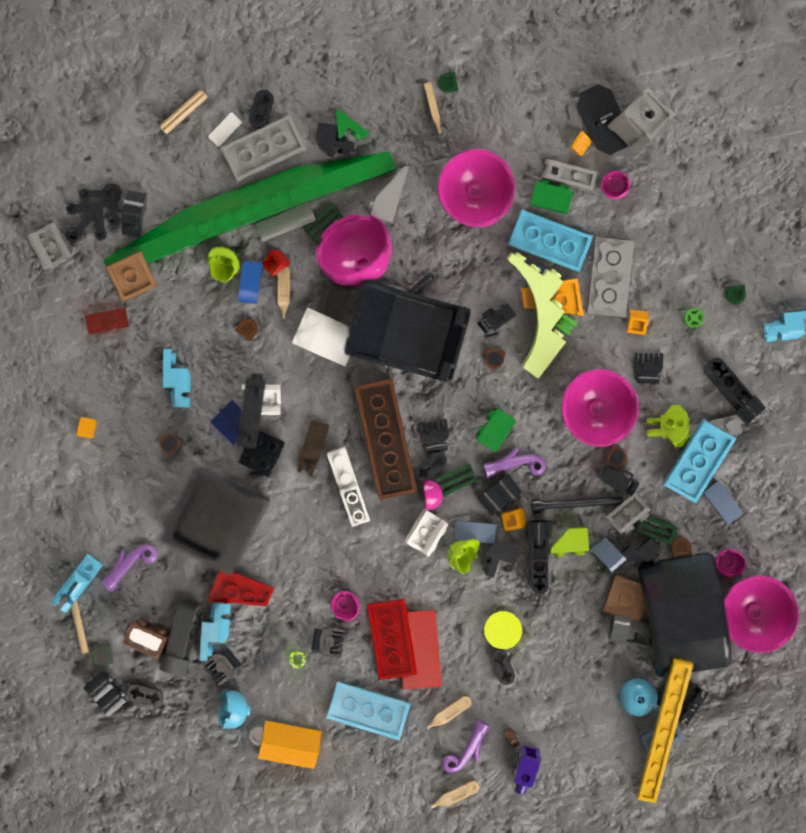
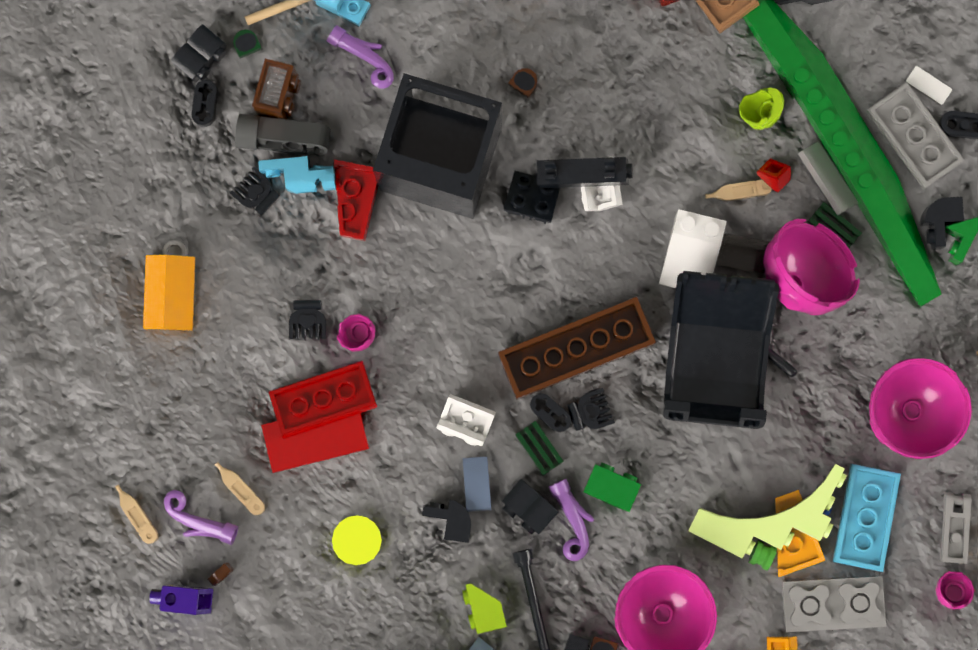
camera: 80 degrees right, 5 degrees down
tan axle [160,90,207,134] -> none
medium azure plate [163,349,191,407] -> none
clear blue piece [210,400,242,445] -> none
medium azure cylinder [218,690,251,729] -> none
reddish brown tile [235,318,258,341] -> none
blue slope [238,261,262,304] -> none
clear neon green bush [289,650,306,669] -> none
dark brown hinge [297,420,330,476] -> none
medium azure piece [326,681,411,741] -> none
white slope [327,447,370,527] -> none
light grey slope [368,166,409,224] -> none
dark pink hair [423,480,443,510] -> none
lime piece [447,539,480,574] -> none
black piece [477,303,517,334] -> none
tile [485,349,505,369] -> none
black beam [491,649,515,685] -> none
light orange slope [501,508,526,532] -> none
black beam [525,520,552,594] -> none
green brick [529,179,573,215] -> none

